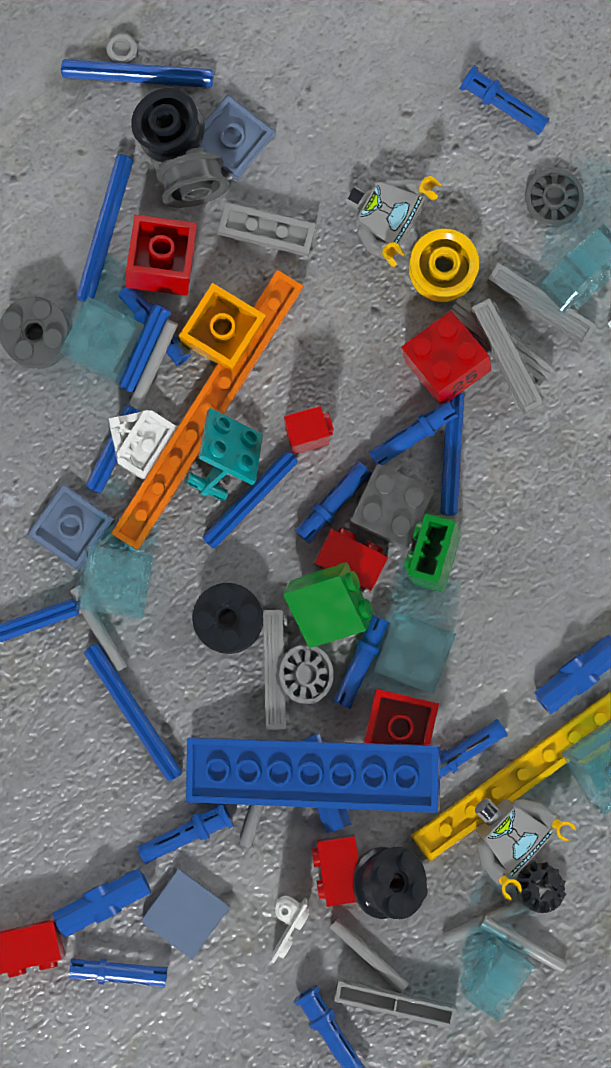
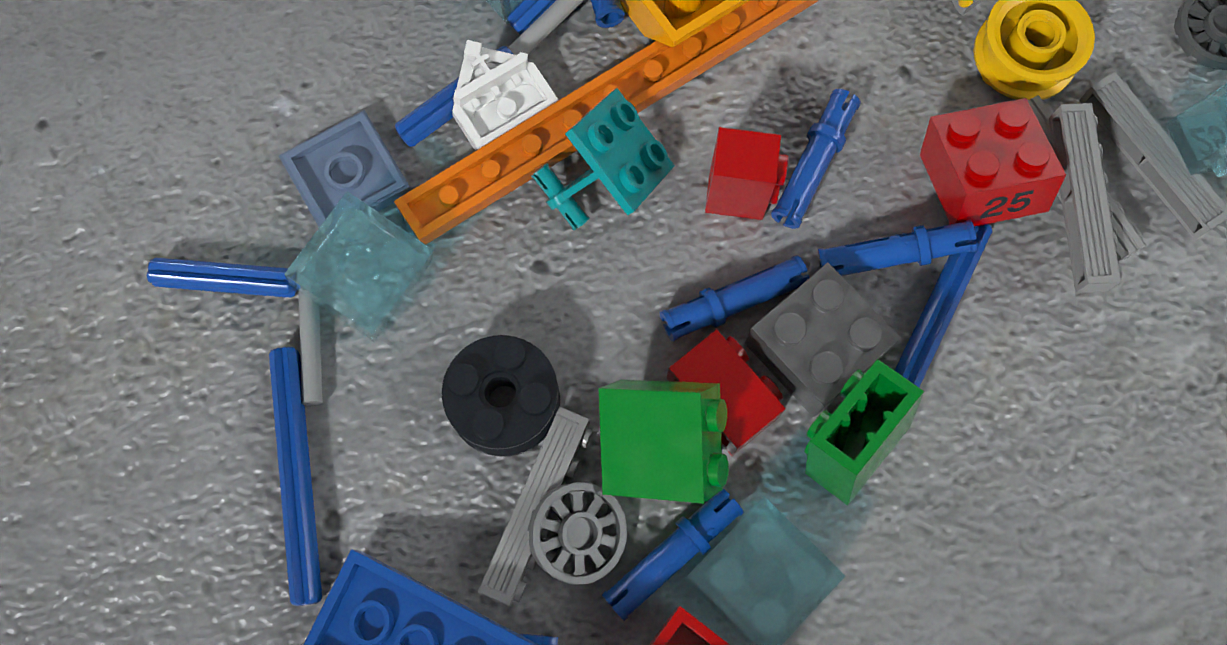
camera: 25 degrees right, 10 degrees down
blue axle [203,450,298,549] -> none
none -> blue pin [771,89,861,229]

